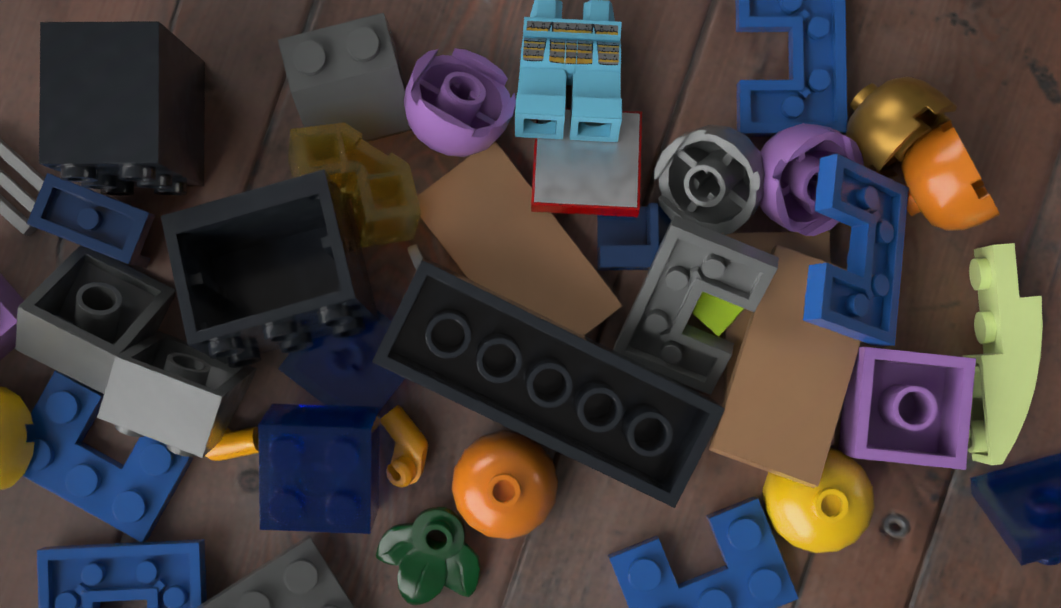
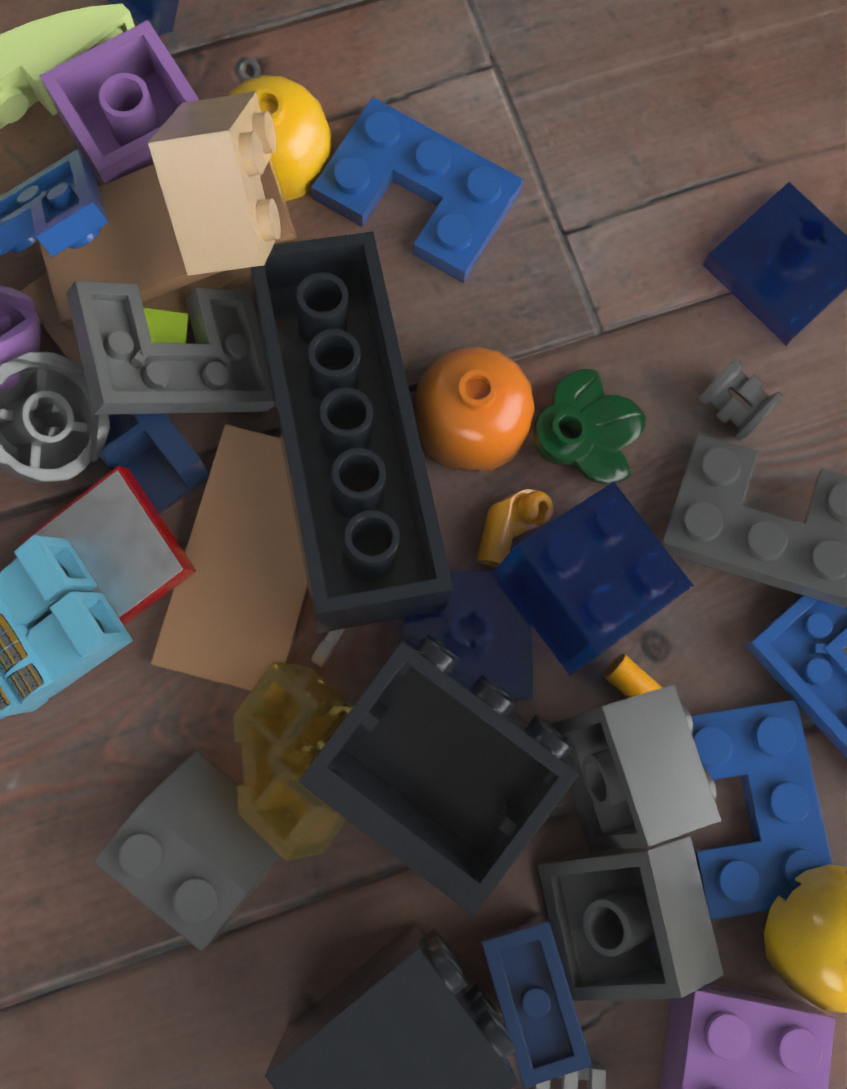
camera: 135 degrees left, 10 degrees down
medium lavender cylinder [404,48,516,157] -> none
none -> tan brick [148,91,281,276]

